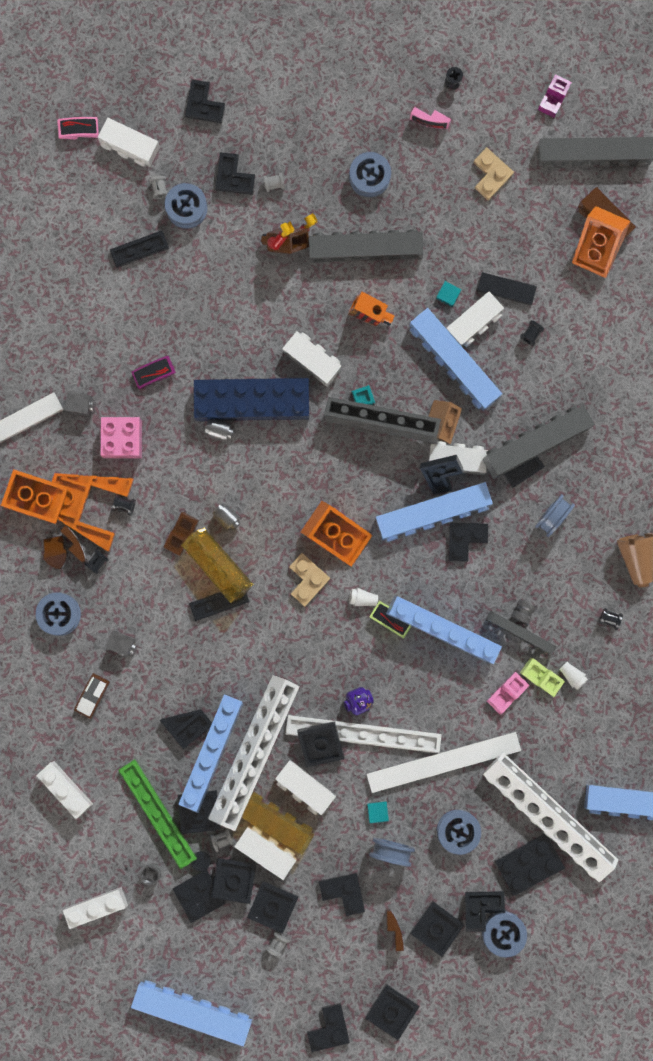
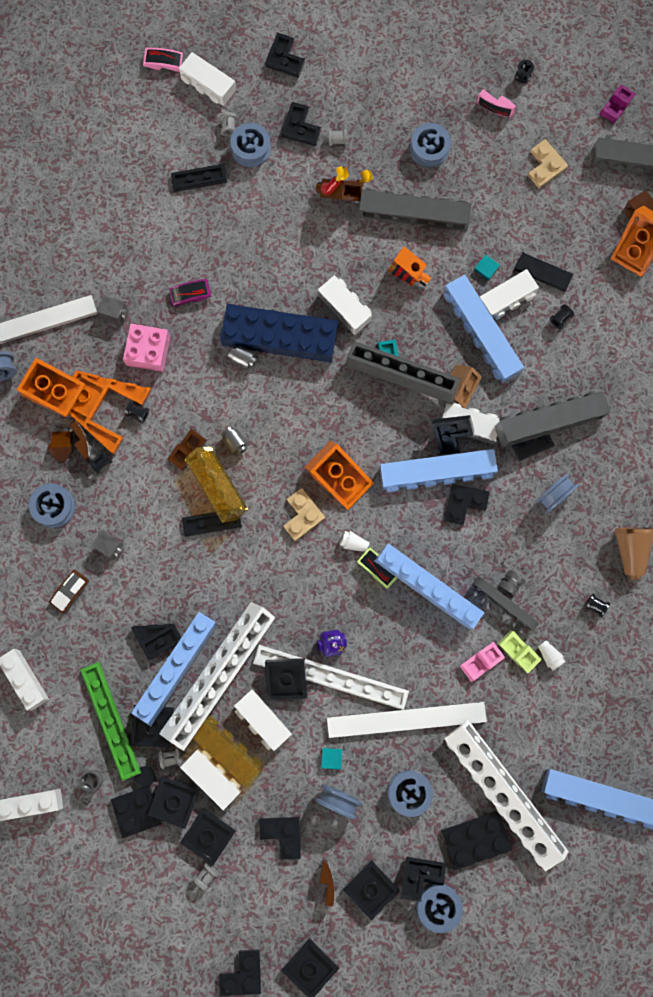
camera: 10 degrees right, 5 degrees down
light blue brick [131,980,252,1047] -> none

